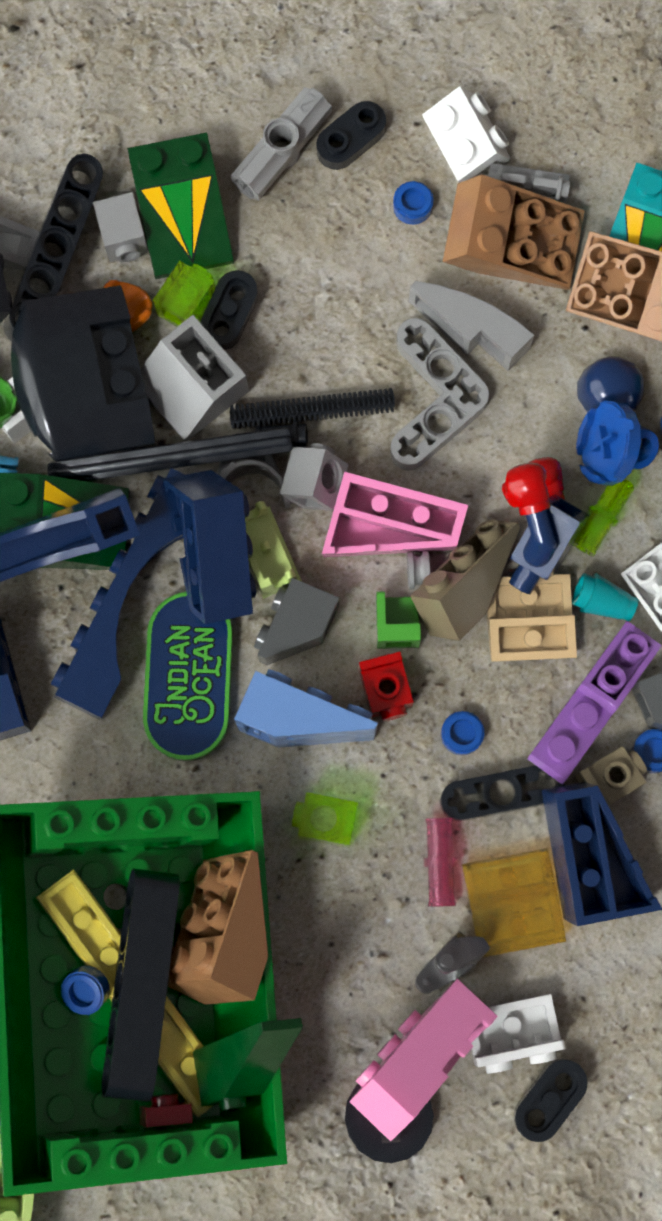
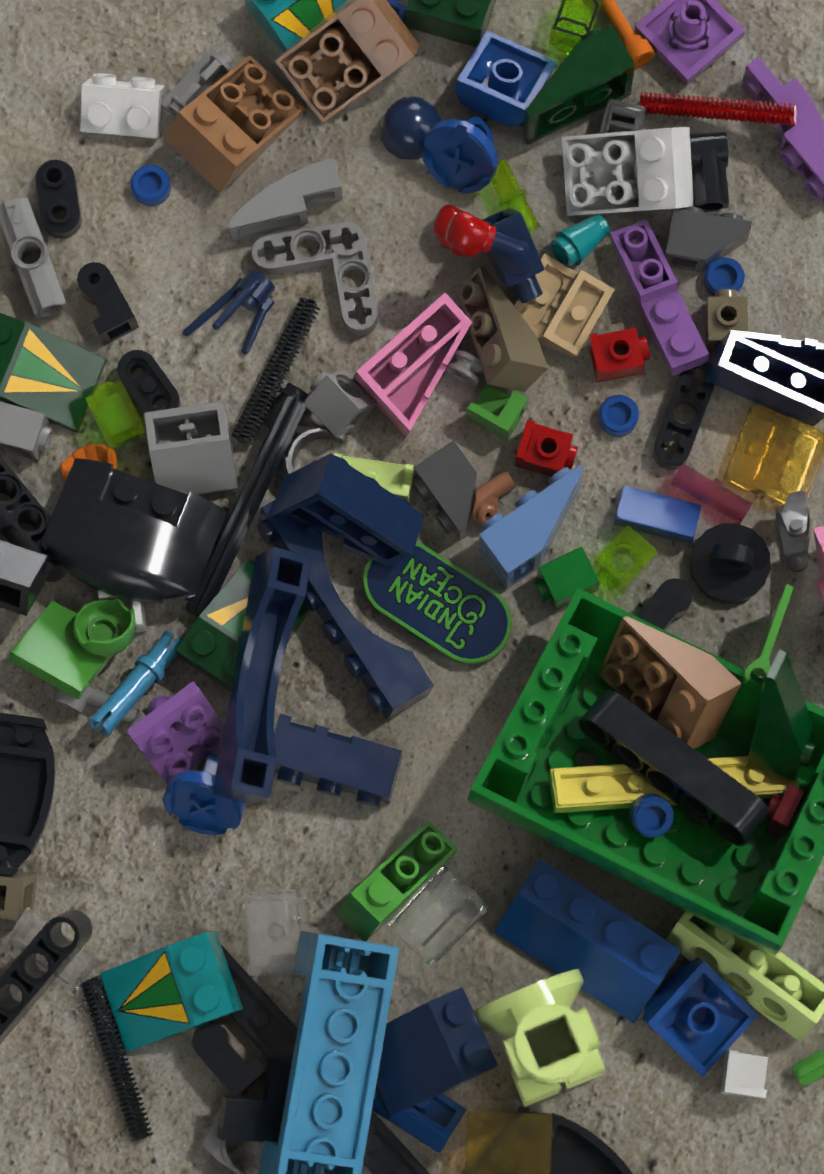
camera: 55 degrees left, 0 degrees up
none -> black leg [77,262,139,346]
none -> dark blue plant [183,269,275,355]
none -> nougat arm [472,471,516,526]
none -> green brick [534,546,600,611]
none -> red brick [588,327,650,383]
none -> blue slope [614,486,702,544]
none -> black leg [637,578,693,631]
none -> black tile [690,523,771,604]
none -> bright green flag [742,584,794,691]

